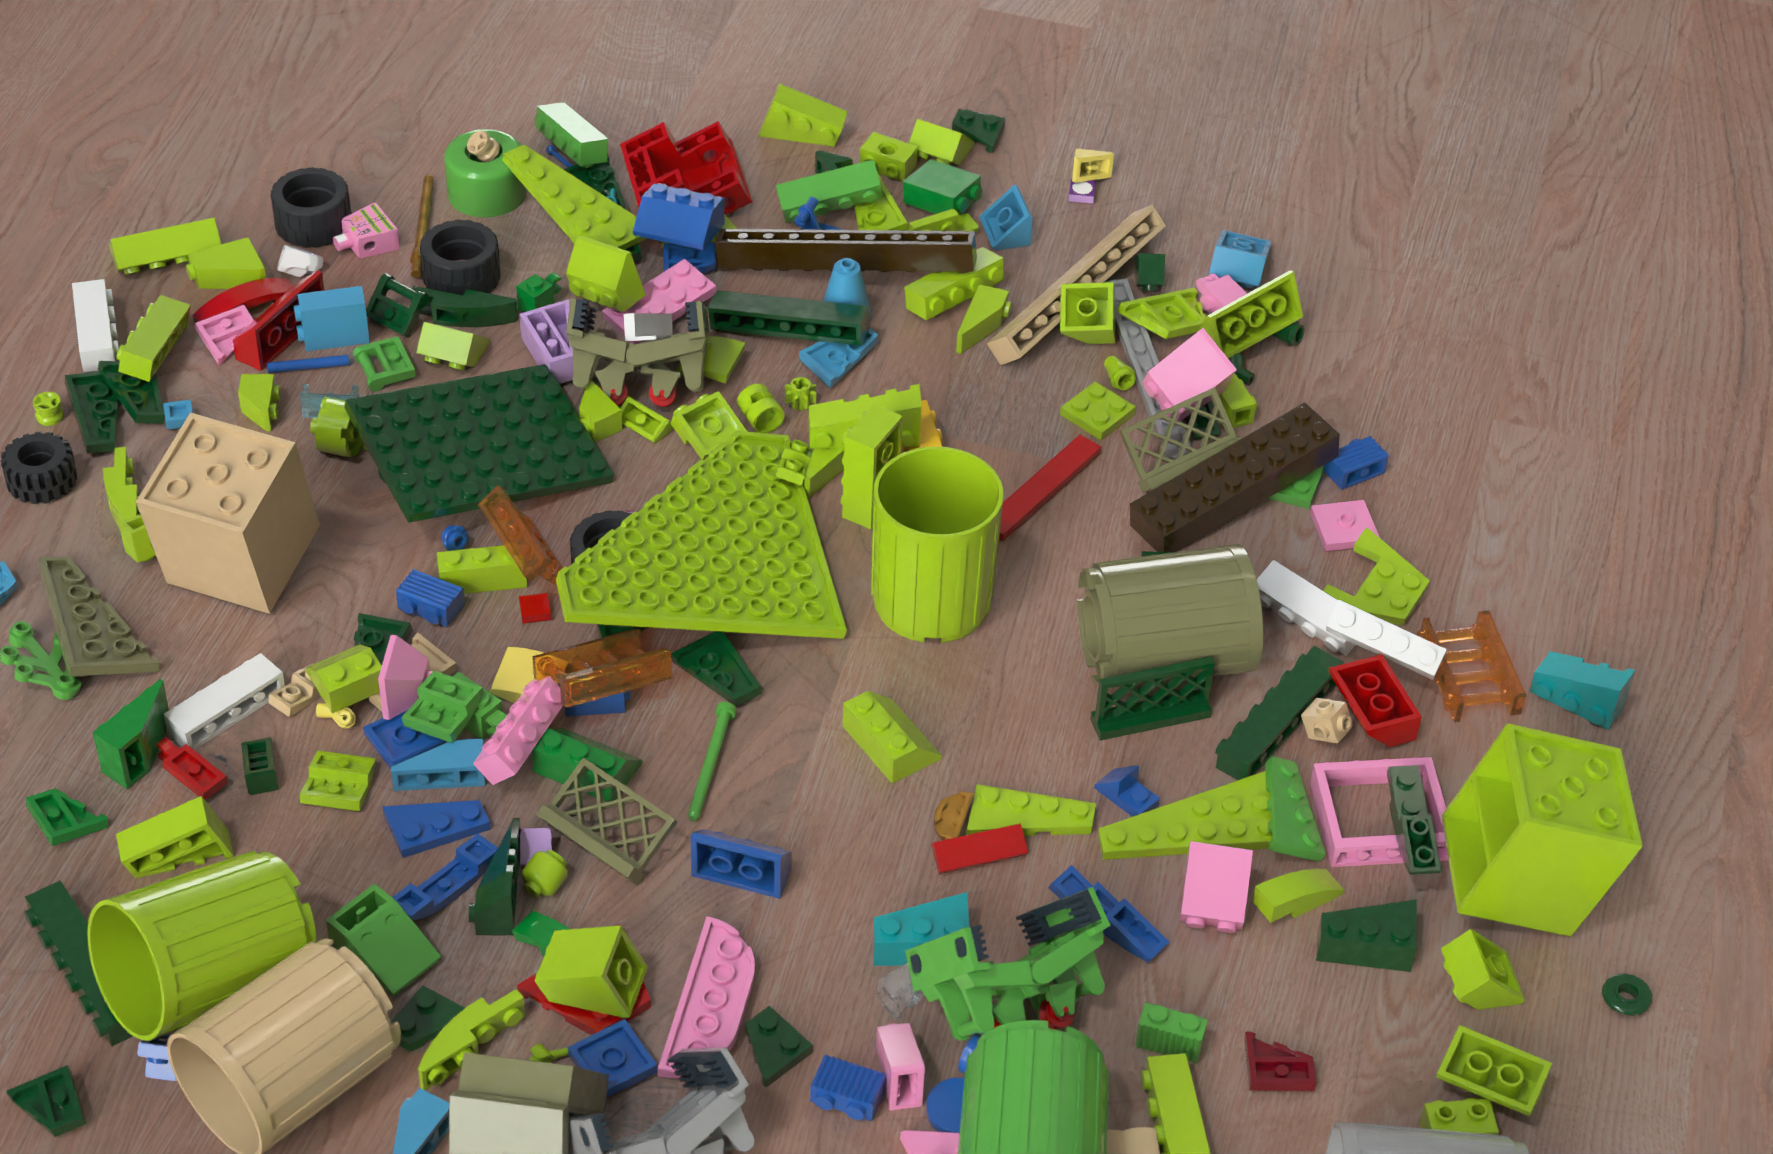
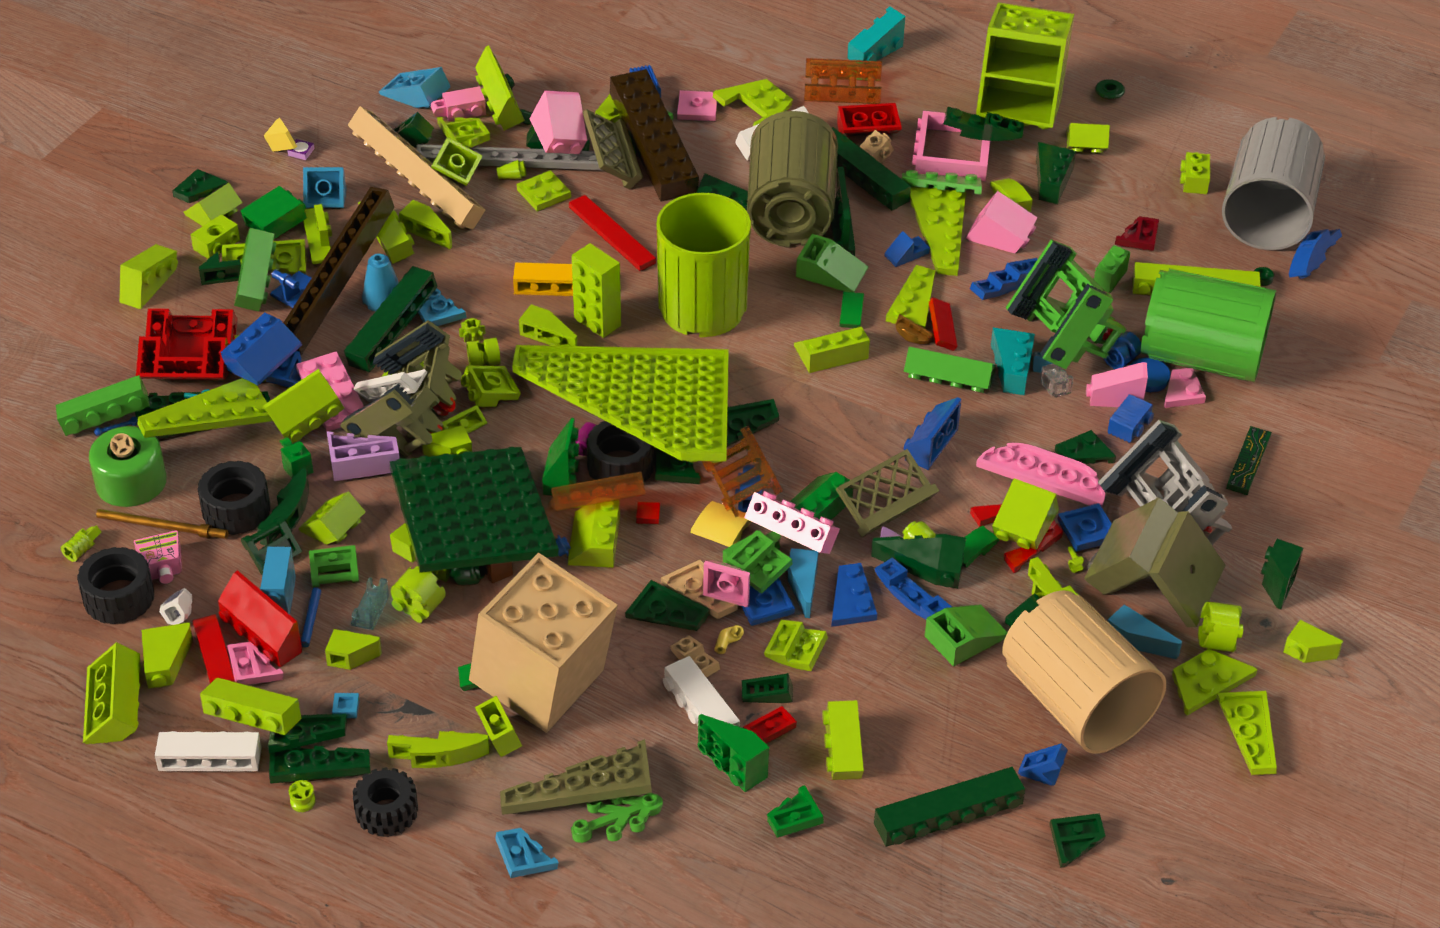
camera: 75 degrees left, 0 degrees up
lime container [88,851,316,1040] -> none
lime slope [305,644,382,713] -> none
blue brick [396,569,465,627] -> none
bright green bar [688,702,737,821] -> none
lime slope [776,440,813,486] -> none
lime wedge [808,384,922,448] -> none
white brick [1326,600,1447,680] -> none
lime slope [1436,1025,1552,1116] -> none
none -> lime hinge [61,525,102,562]
none -> green slope [542,418,580,497]
none -> bright green slope [796,234,868,292]
none -> green slope [840,292,864,328]
none -> bright green slope [904,347,996,393]

